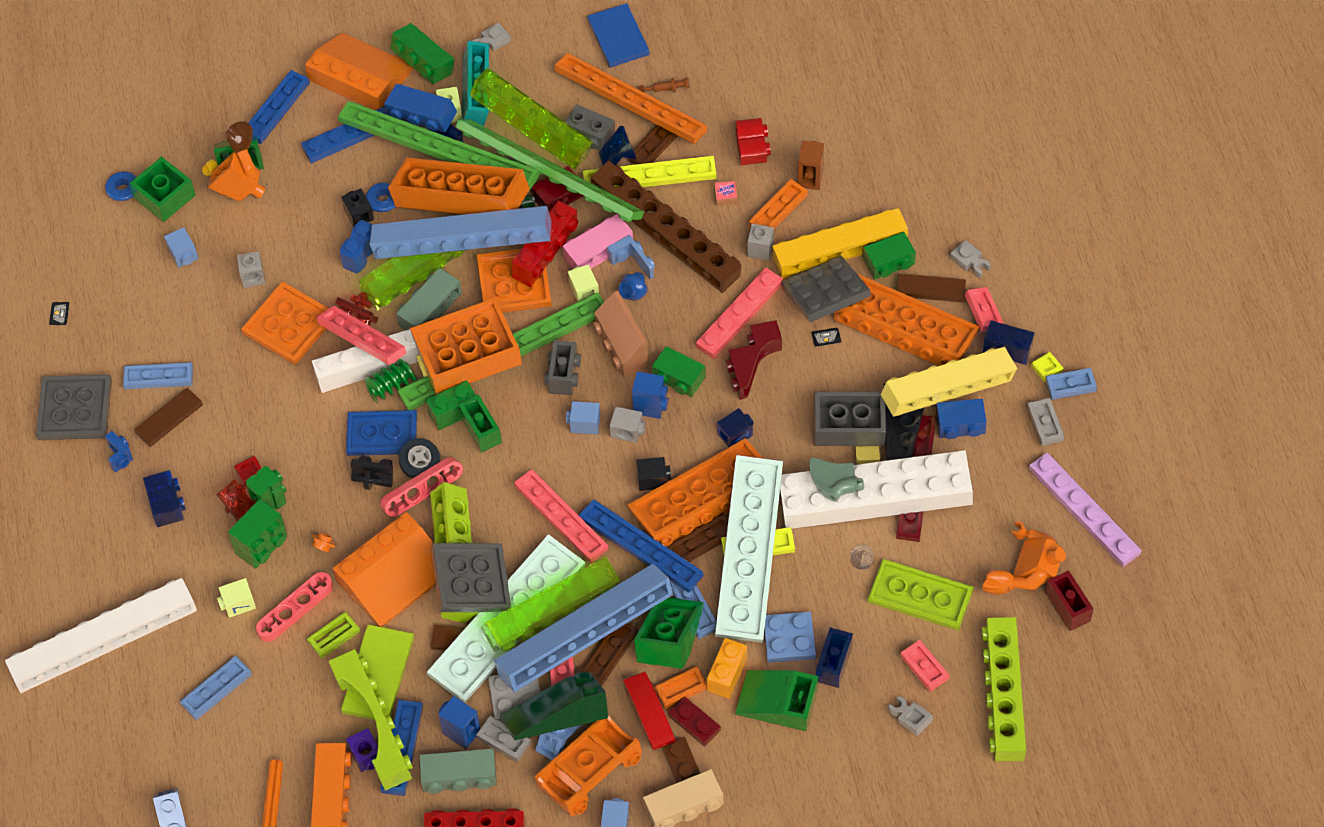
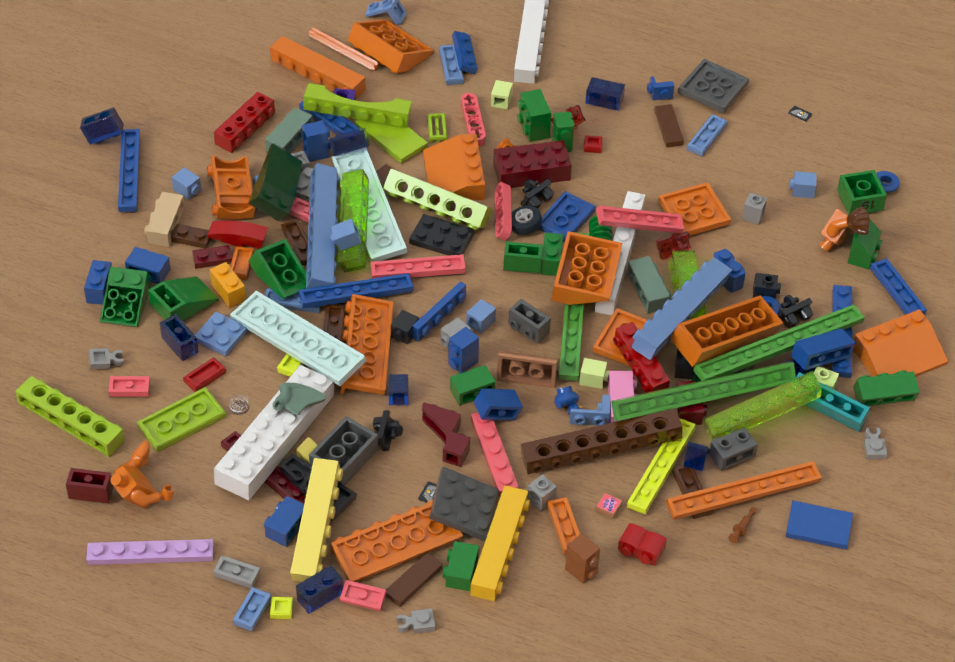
camera: 120 degrees right, 10 degrees down
dark grey plate [431,543,512,612] -> none
none -> blue brick [84,260,112,305]
none -> green slope [100,267,152,327]
none -> blue brick [125,247,171,284]
none -> red tile [183,357,226,392]
none -> clear blue brick [329,128,370,156]
none -> medium blue brick [330,219,361,251]
none -> orange slope [347,19,435,74]
none -> black hips [373,410,403,451]
none -> black plate [409,214,474,256]
none -> blue plate [412,281,467,342]
none -> blue plate [452,31,478,74]
none -> blue brick [474,389,523,420]
none -> dark red brick [493,140,572,188]
none -> black hips [778,295,814,328]

